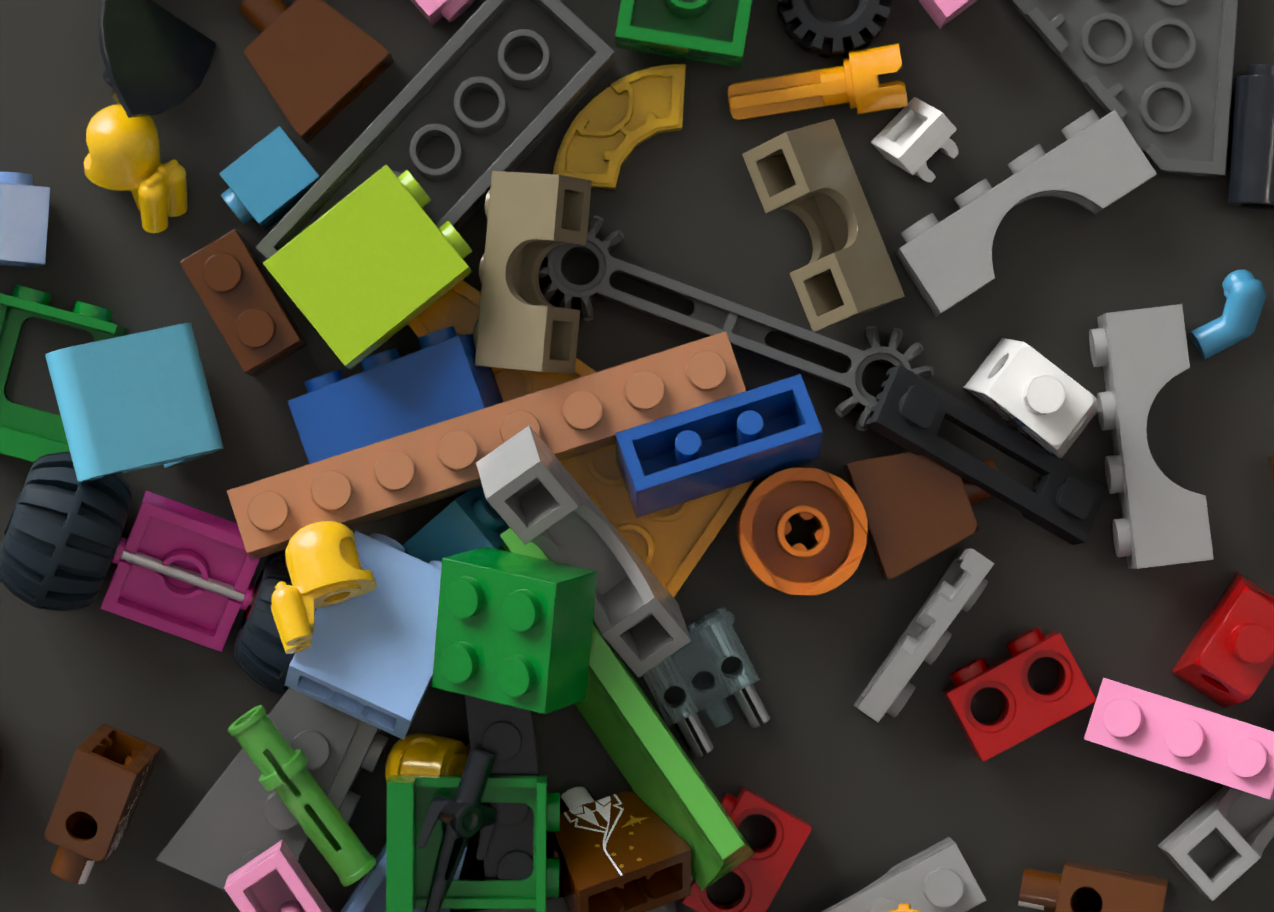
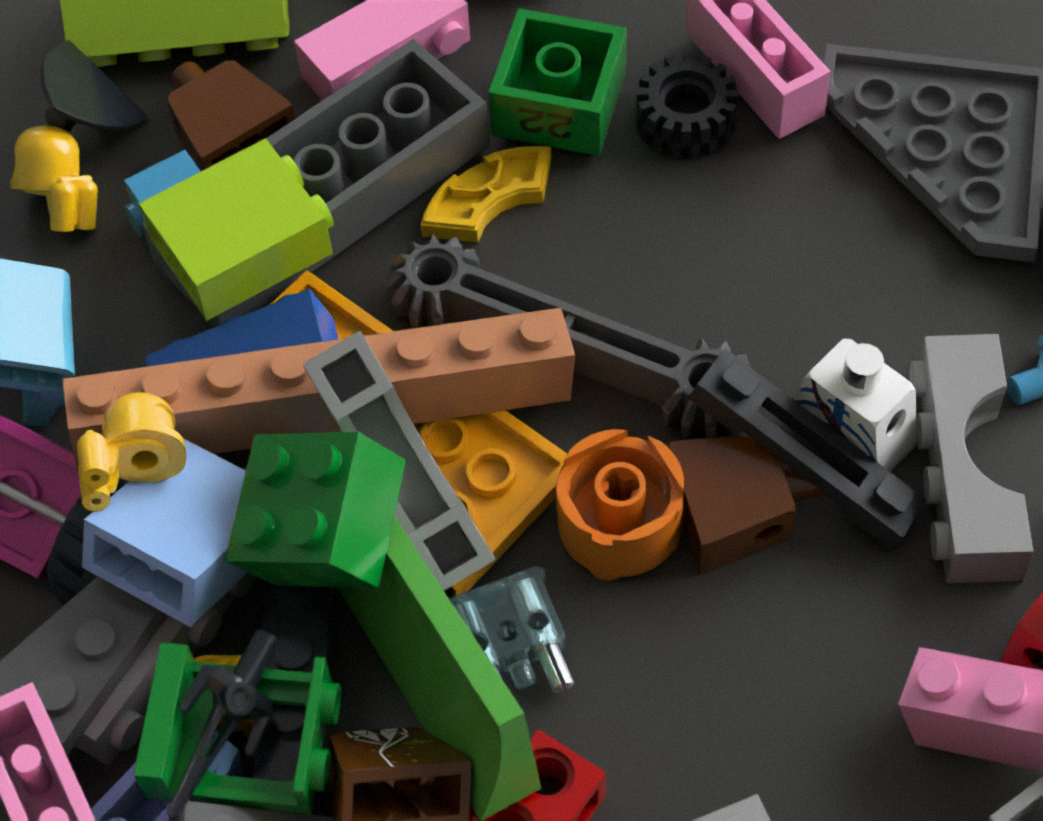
camera: 10 degrees right, 30 degrees down
reddish brown brick [179,229,307,377] -> none
bright green pin [228,705,377,887] -> none
dark tan arch [473,171,592,374] -> none
blue brick [615,374,823,518] -> none
light orange piece [728,43,909,120] -> none
dark tan arch [742,119,905,332] -> none
light grey wing [853,549,995,723] -> none
white tile [871,97,959,183] -> none
light grey arch [895,110,1157,317] -> none
red brick [941,627,1096,762] -> none

